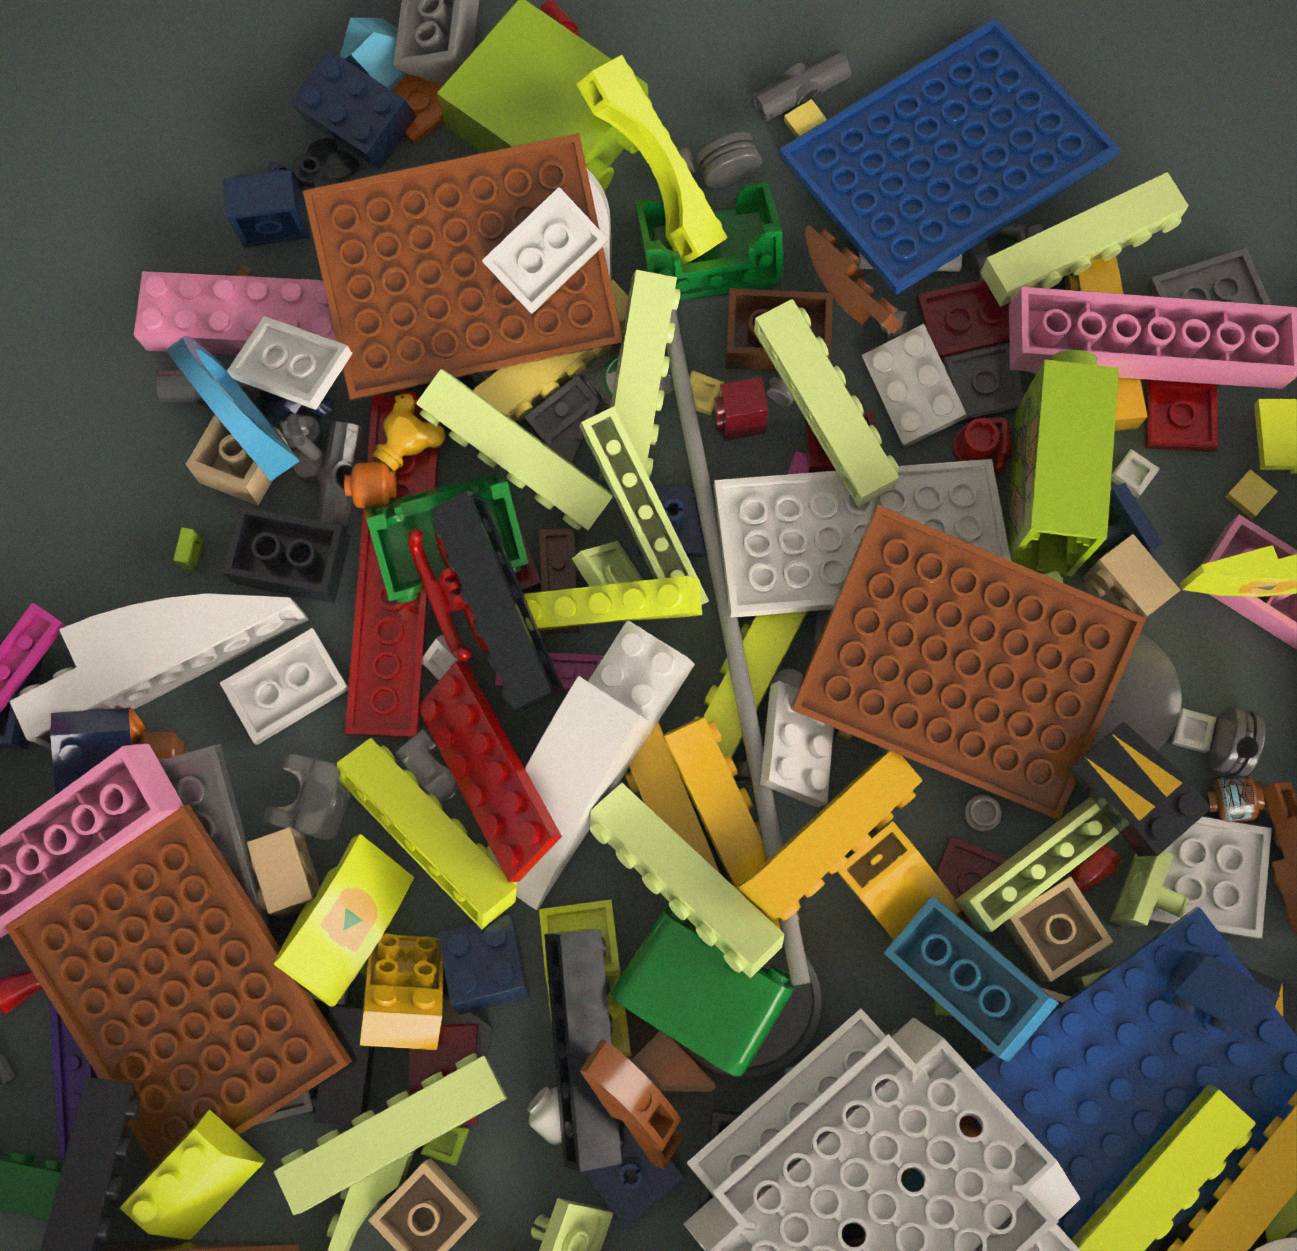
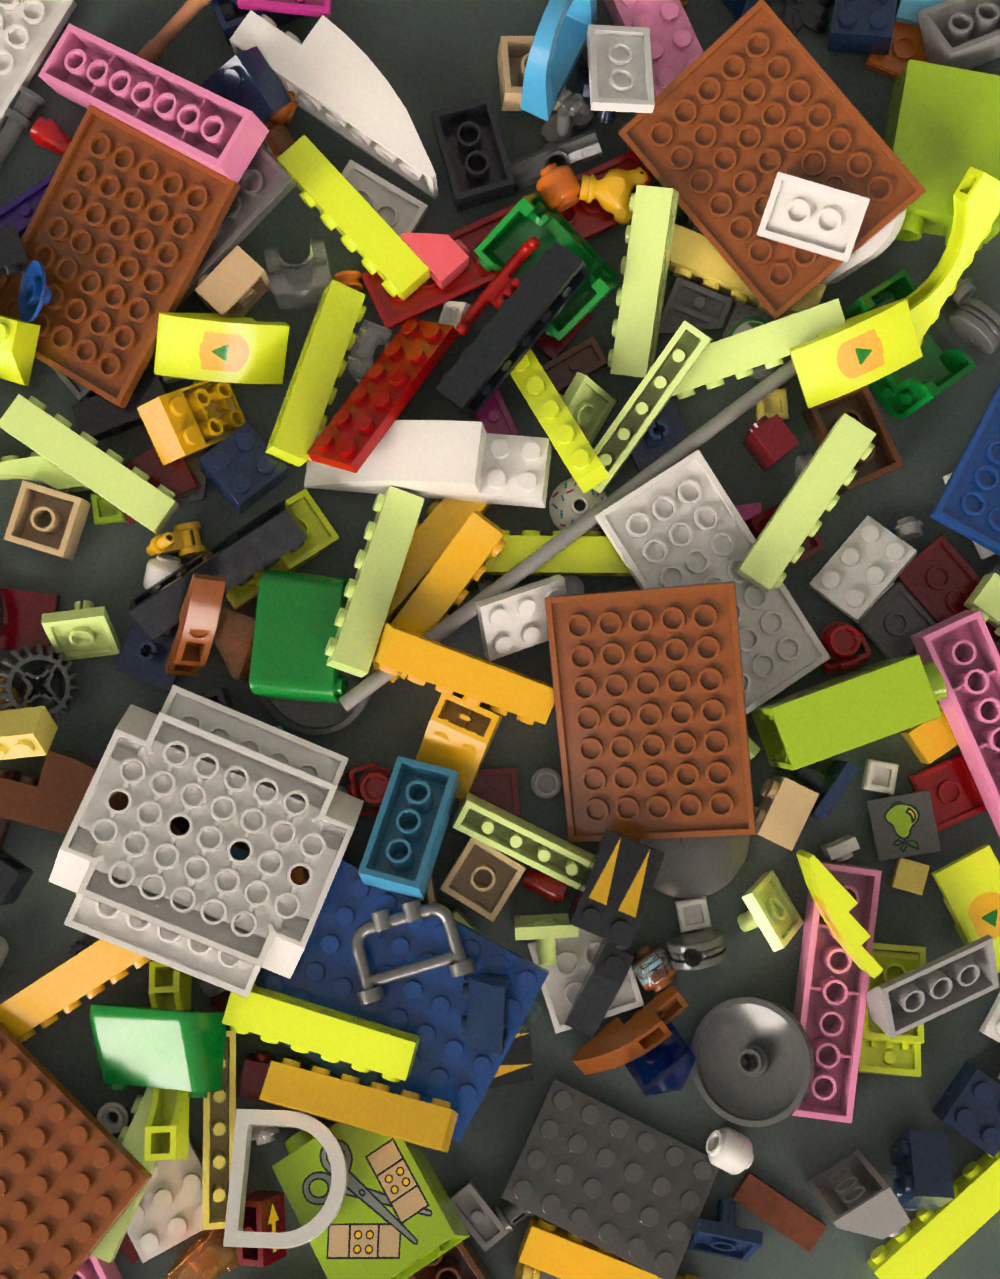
camera: 55 degrees right, 10 degrees up
lime tile [173,527,204,572] -> none
dark orange slope [804,225,903,334] -> none
none -> blue dish [18,260,52,323]
none -> yellow piece [146,521,206,558]
none -> neon yellow brick [277,135,430,302]
none -> orange bush [334,270,363,291]
none -> red piece [345,762,392,817]
none -> flat silver bar [351,899,477,1005]
none -> coral slope [400,232,470,290]
none -> white dish [549,477,607,536]
none -> black slope [564,938,635,1037]
none -> yellowish green tile [737,870,804,952]
none -> neon yellow slope [789,298,923,409]
none -> white plate [820,835,860,862]
none -> dark grey tile [866,789,941,861]

